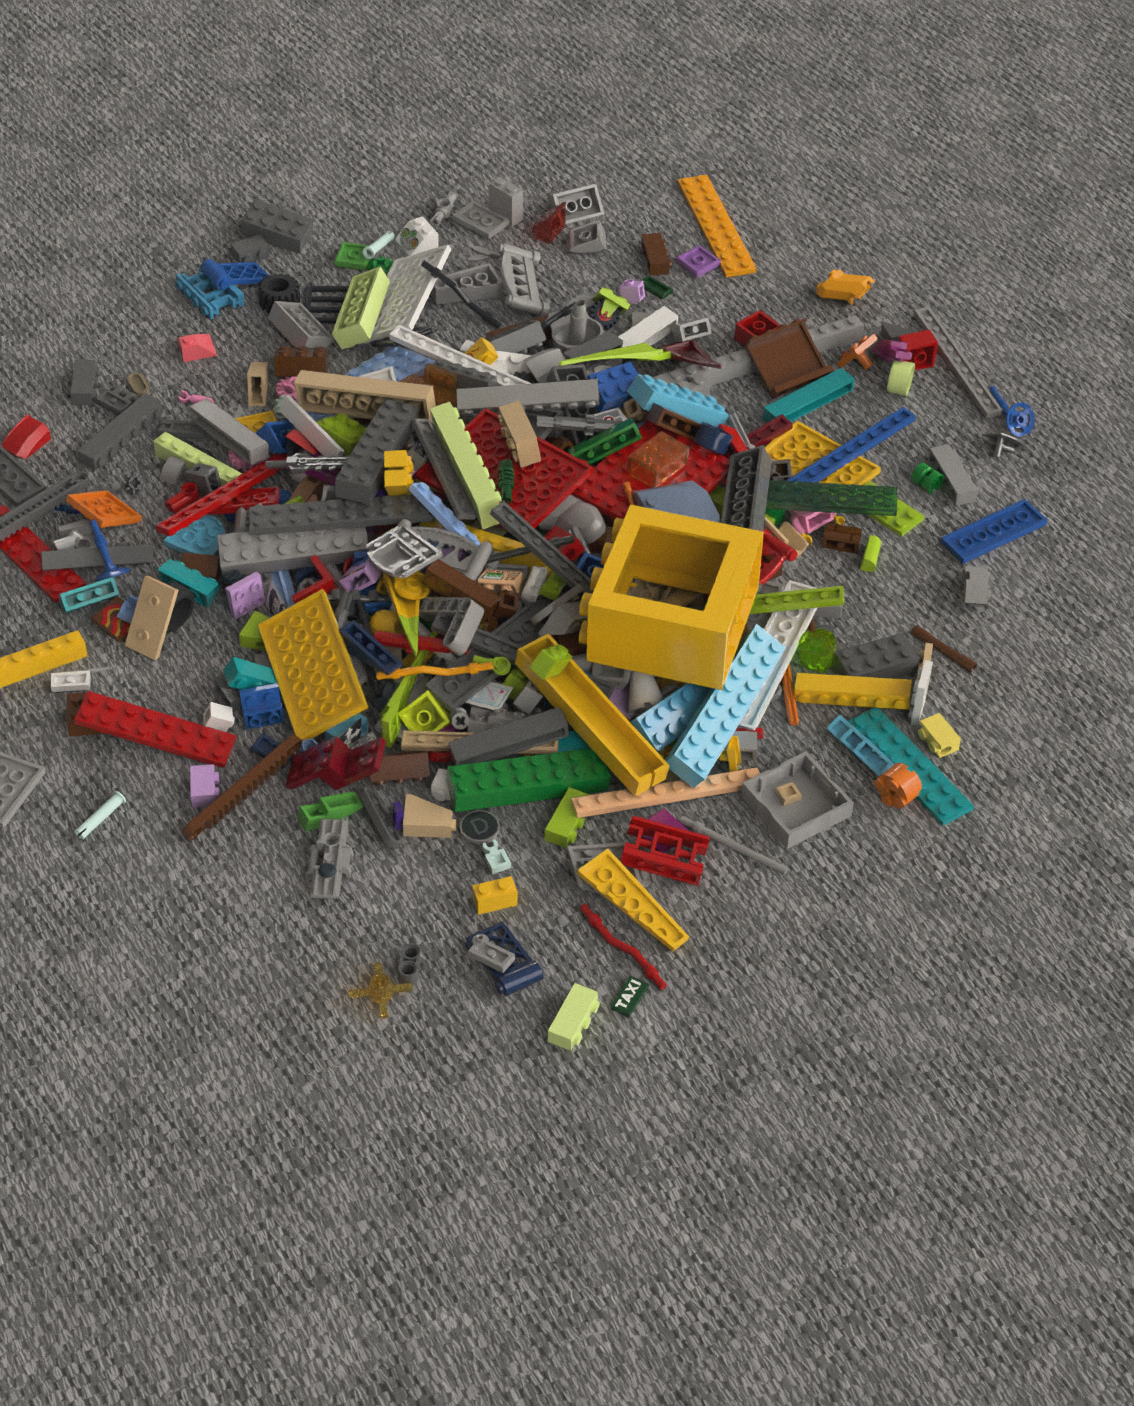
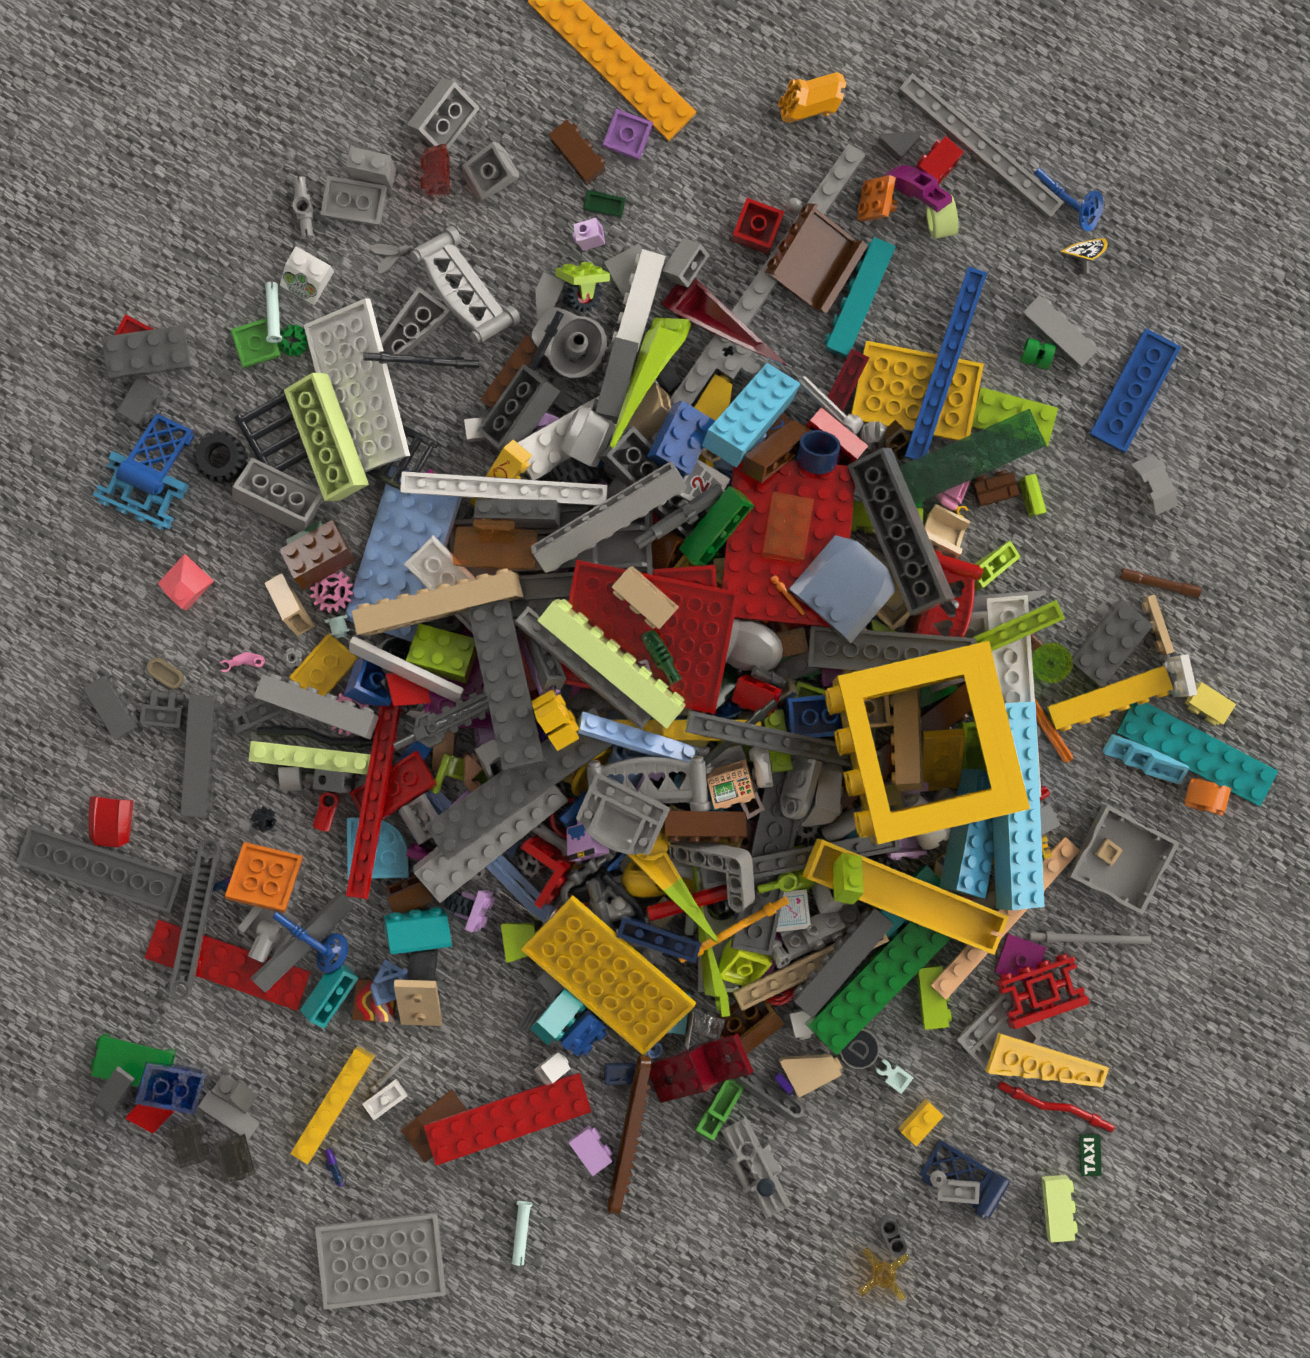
camera: 30 degrees left, 40 degrees up
none -> lime slope [962,540,1020,590]

